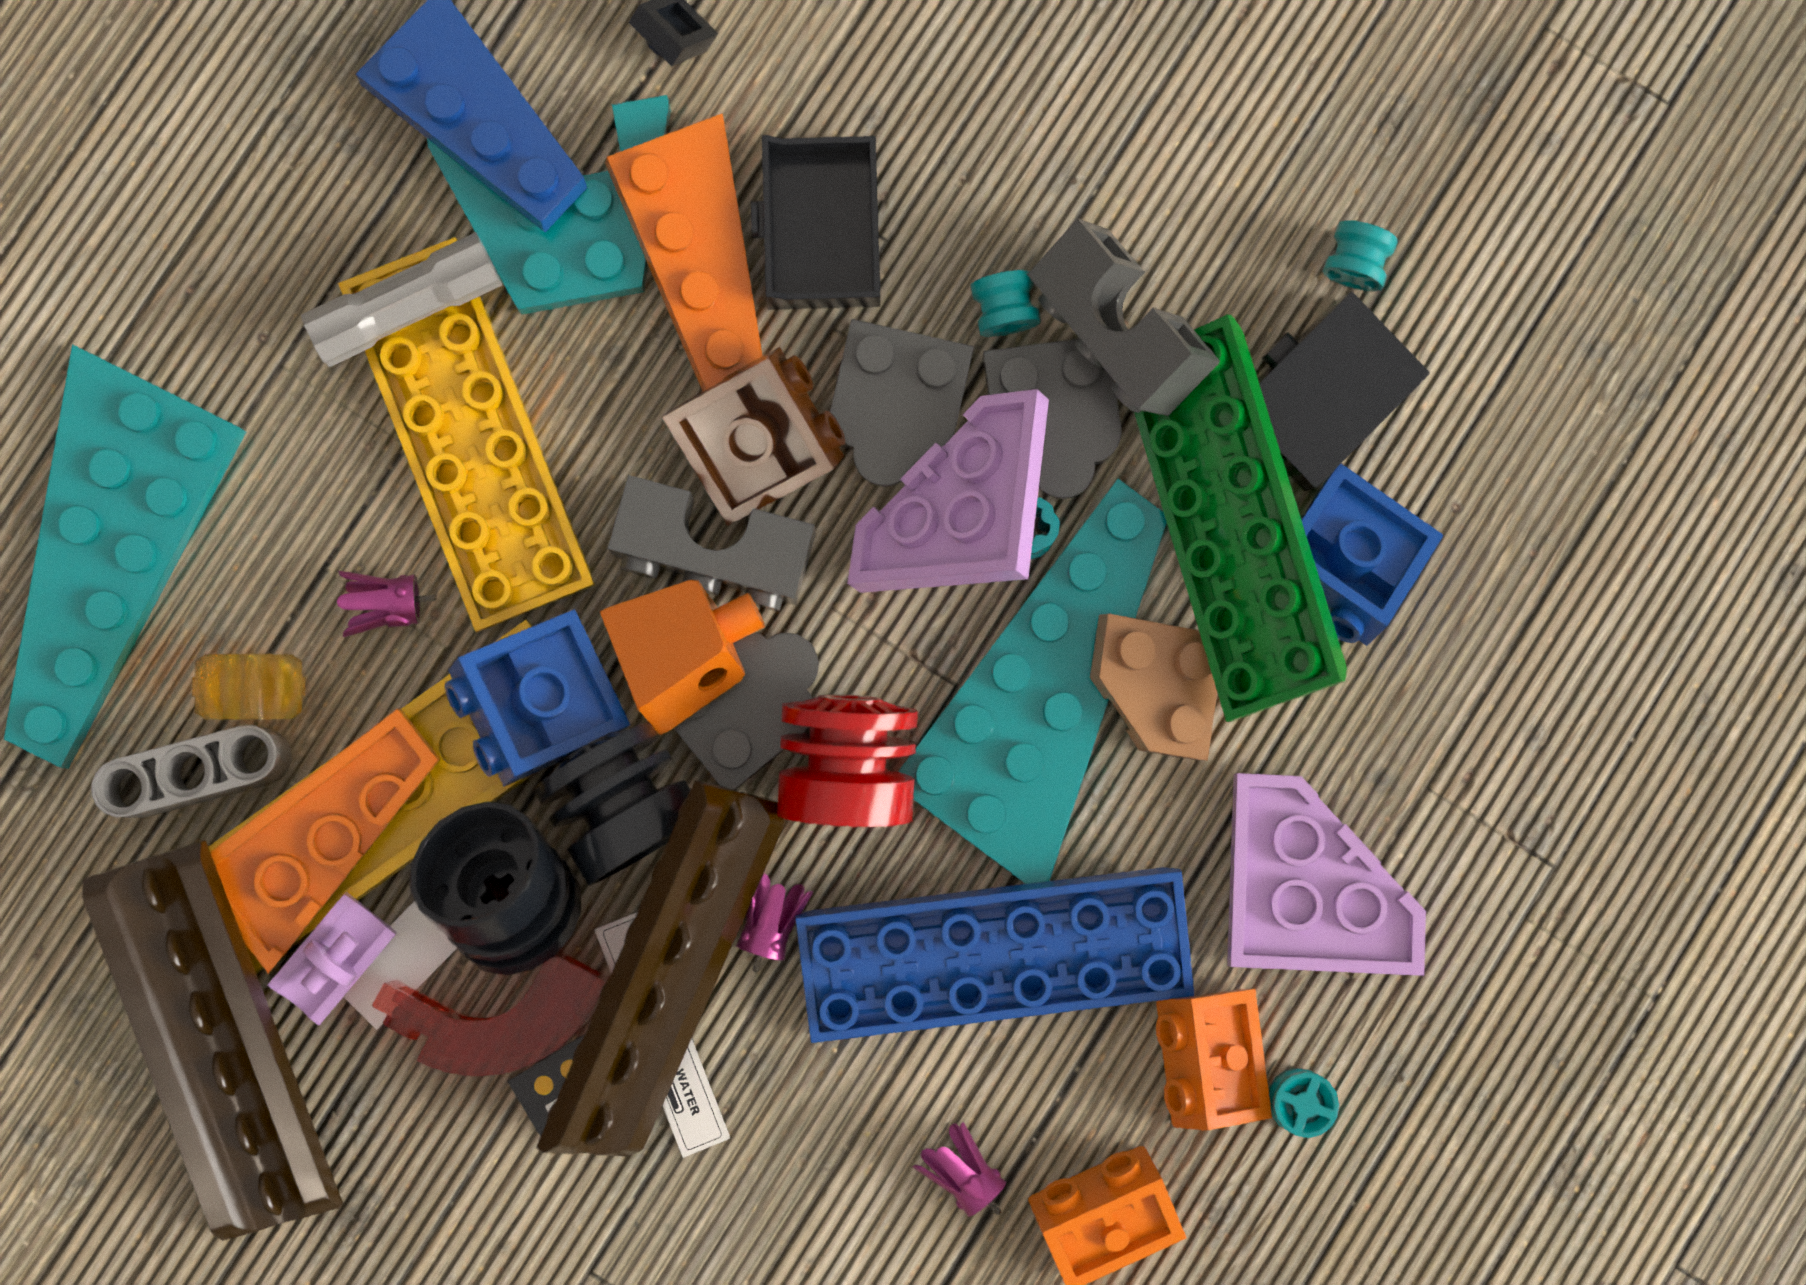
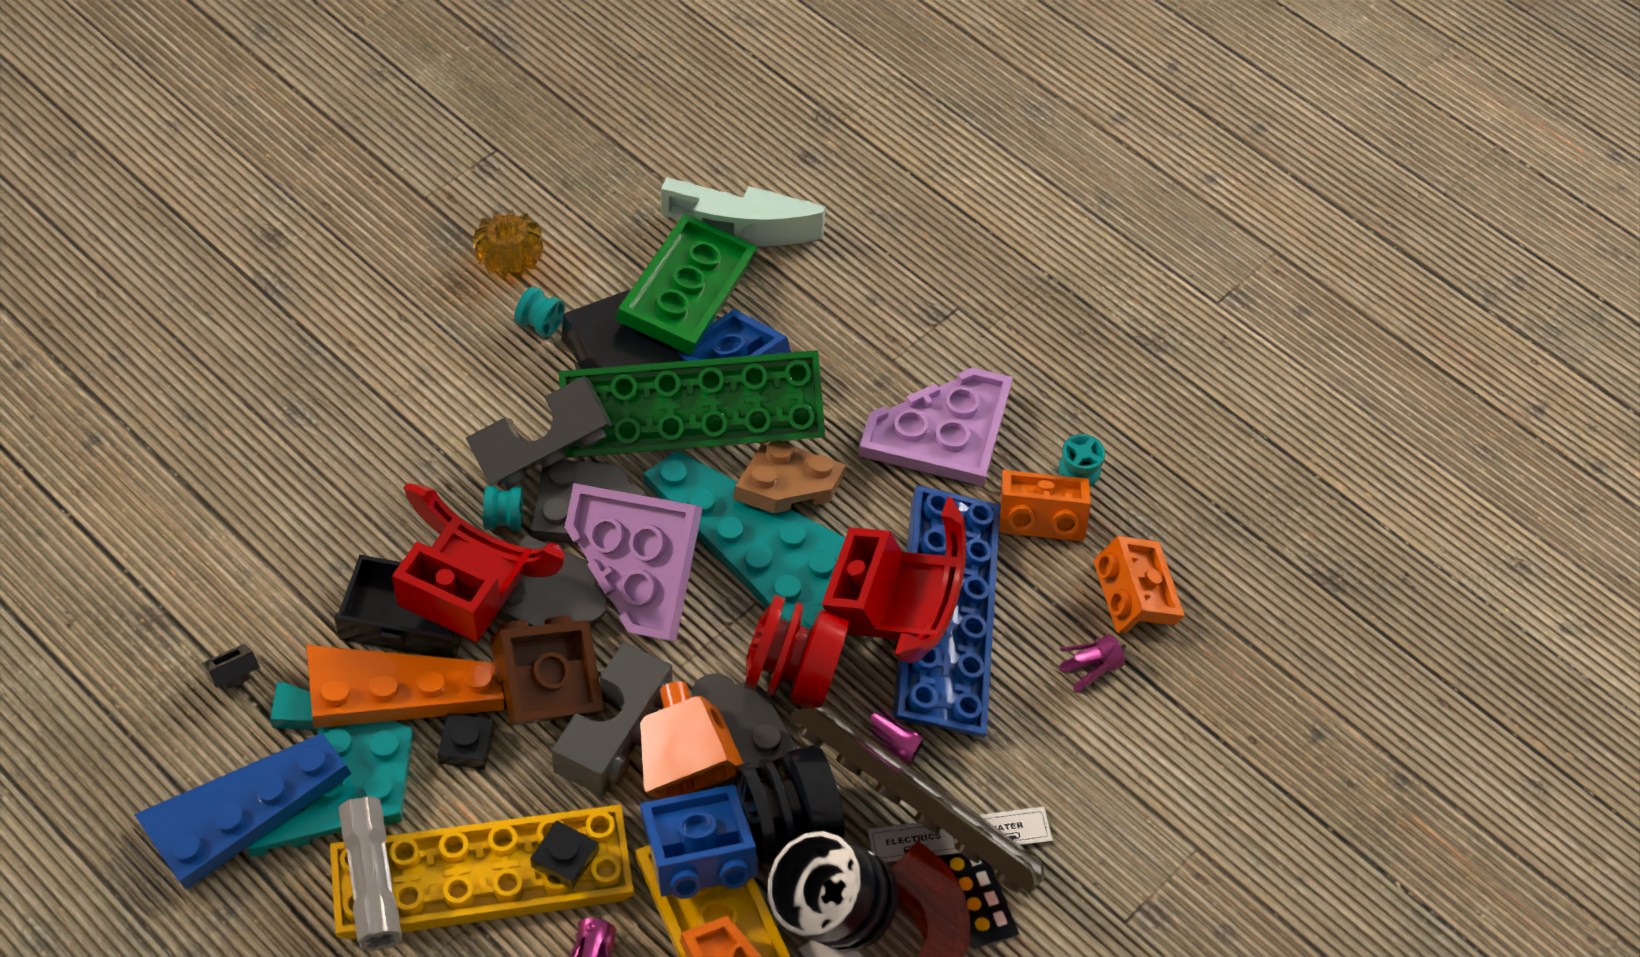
camera: 75 degrees left, 30 degrees down
none -> red piece [392,483,565,643]
none -> black plate [437,713,495,770]
none -> clear yellow gear [473,209,544,279]
none -> black plate [530,820,599,890]
none -> green plate [615,213,758,355]
none -> light aqua slope [661,177,826,246]
none -> red piece [821,497,966,663]

